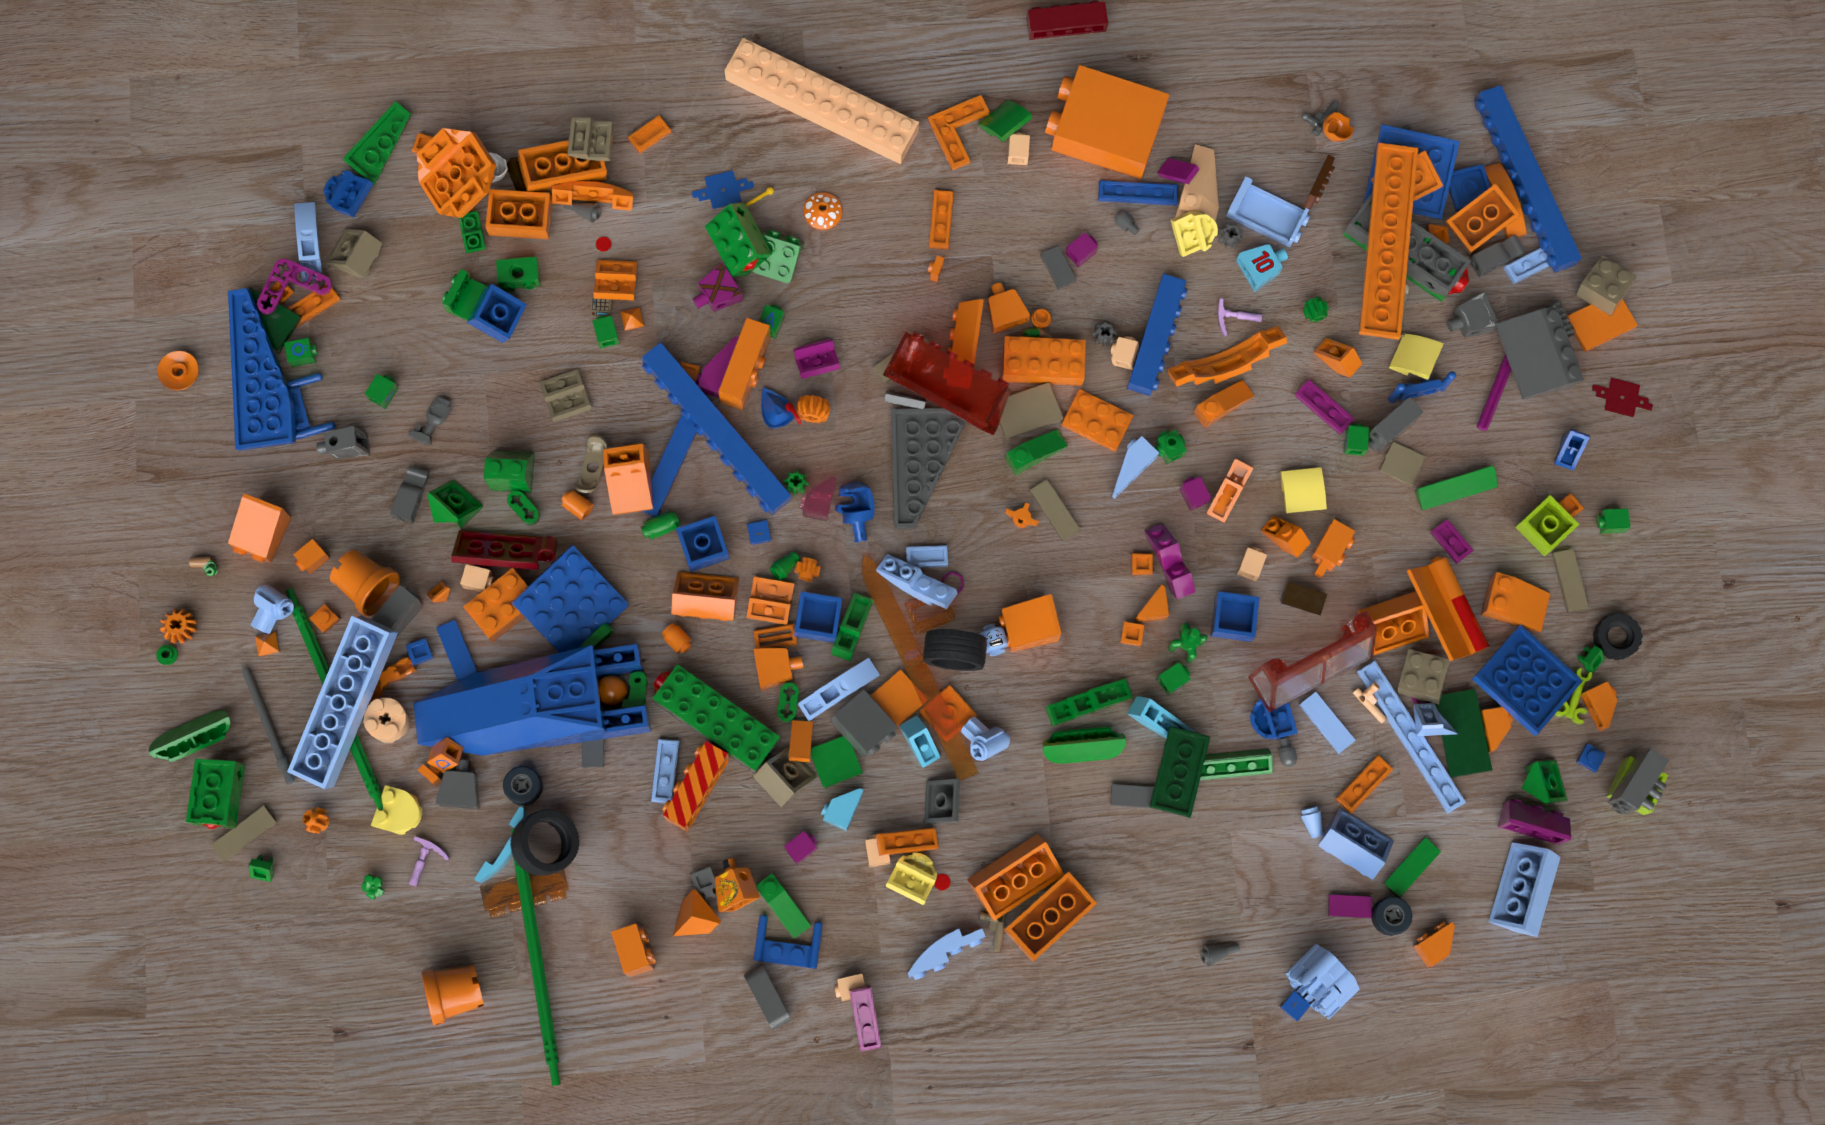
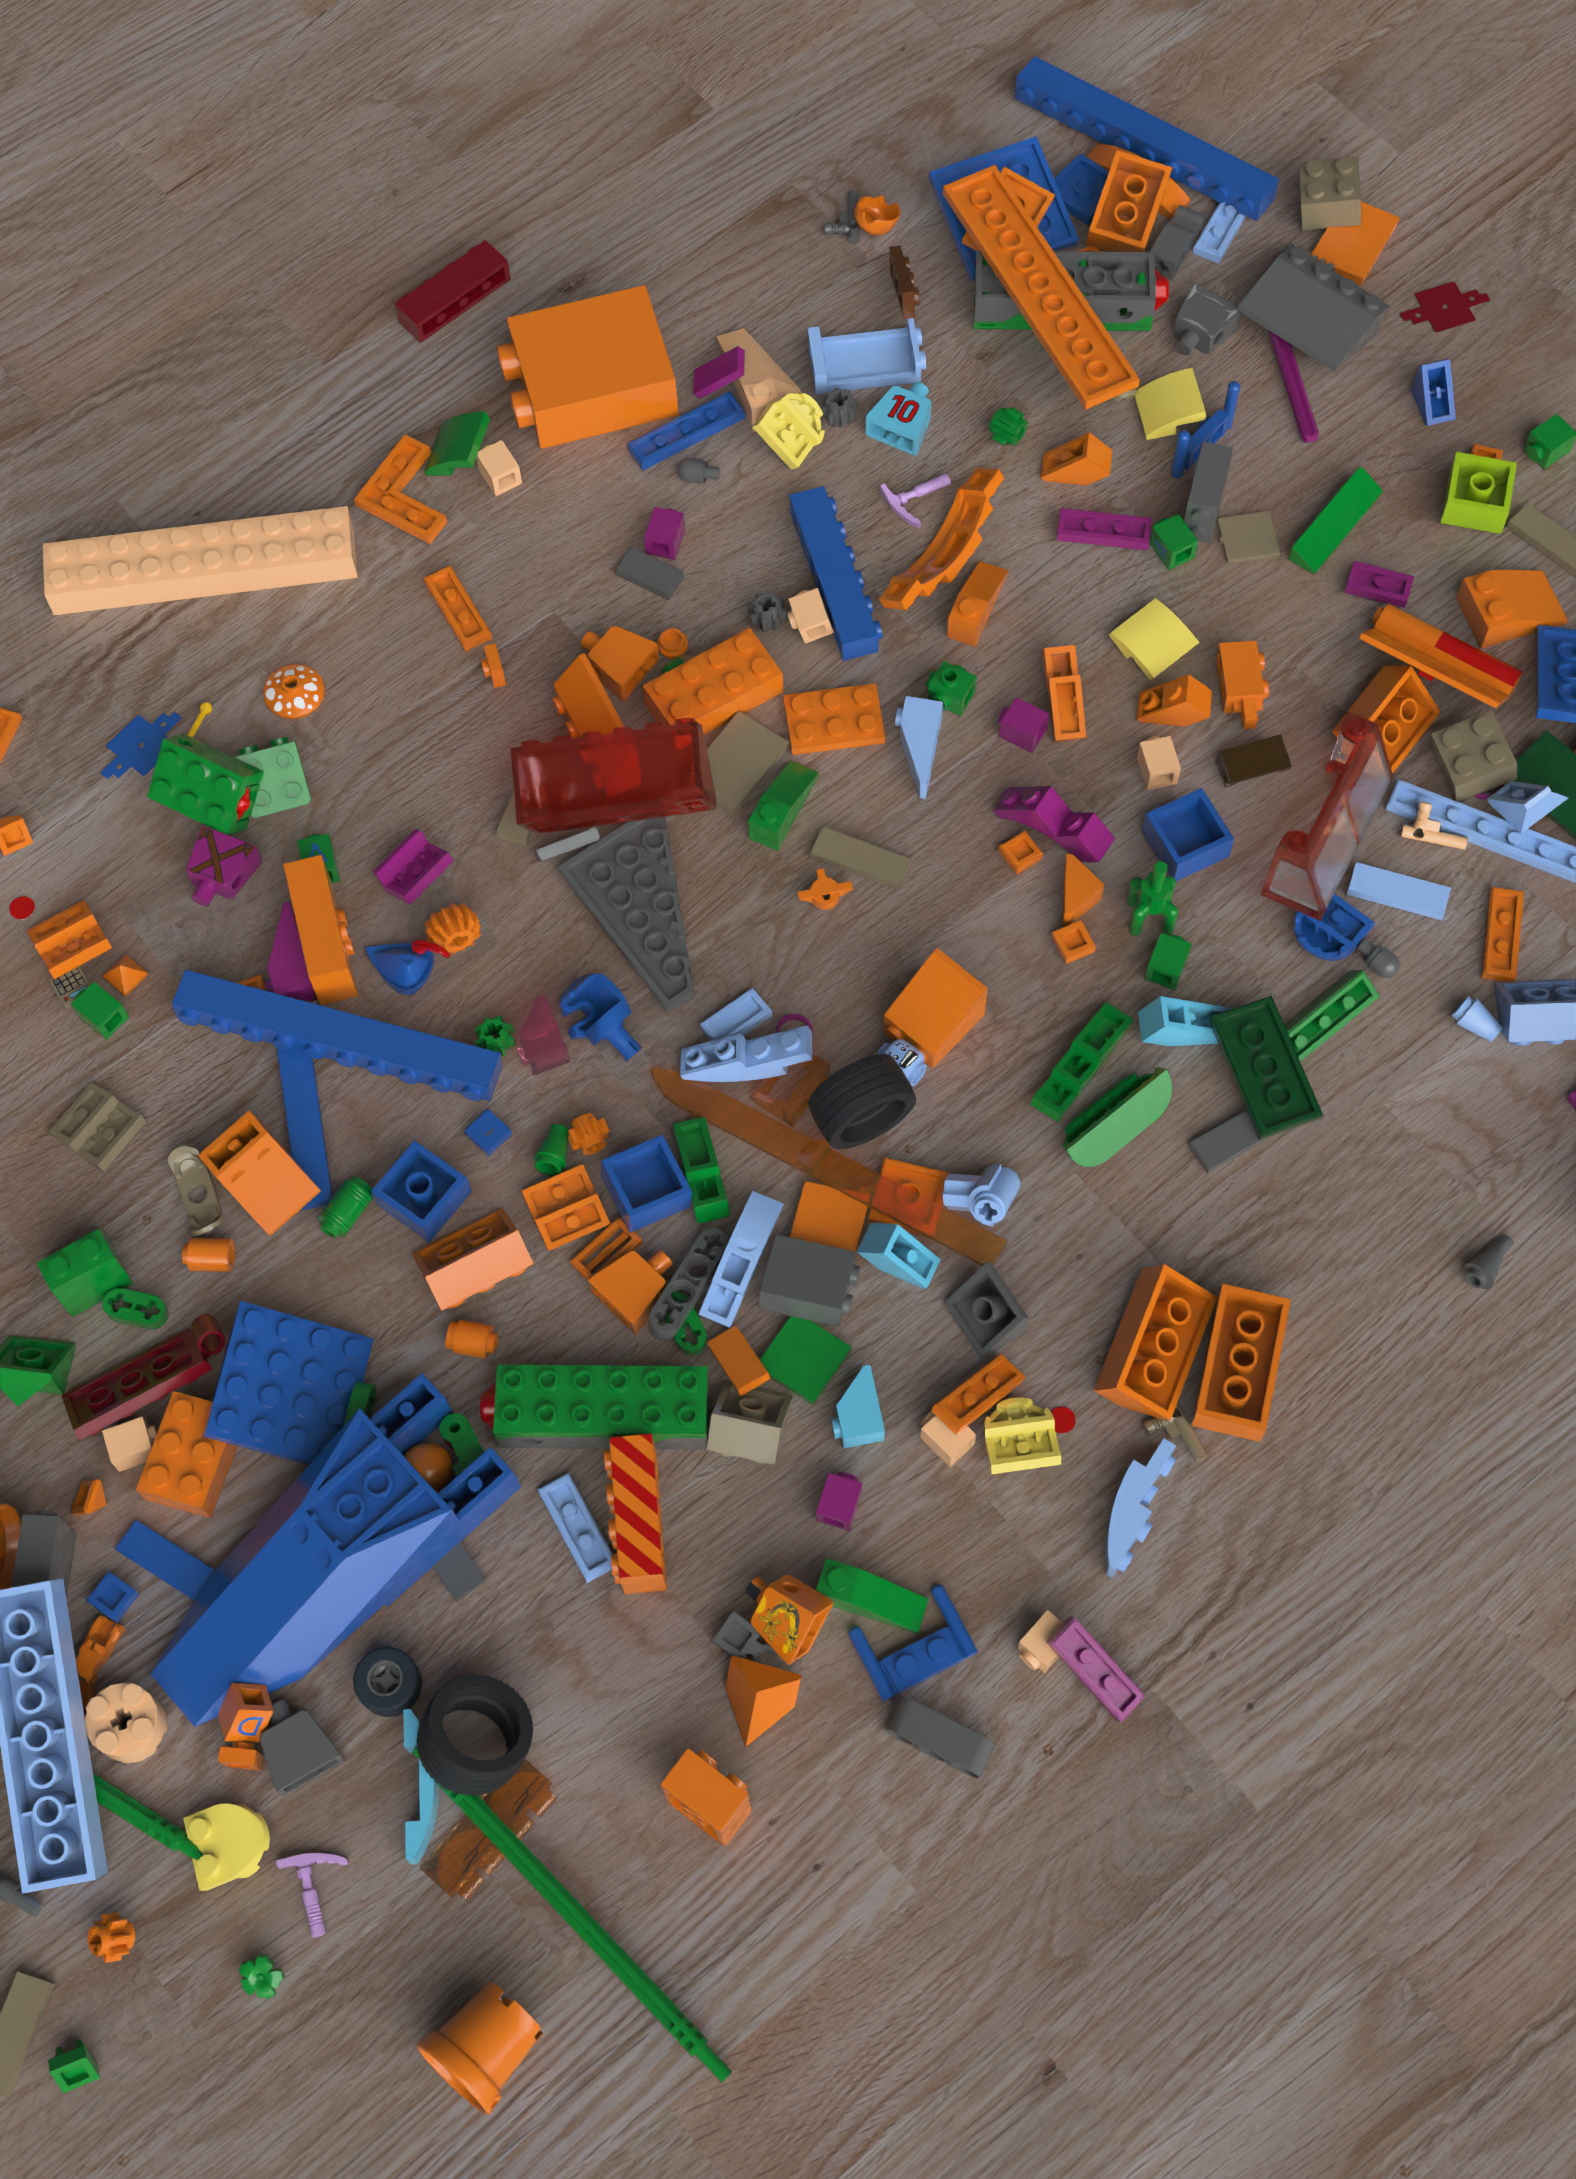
camera: 25 degrees left, 10 degrees down
none -> dark grey beam [648,1228,728,1340]

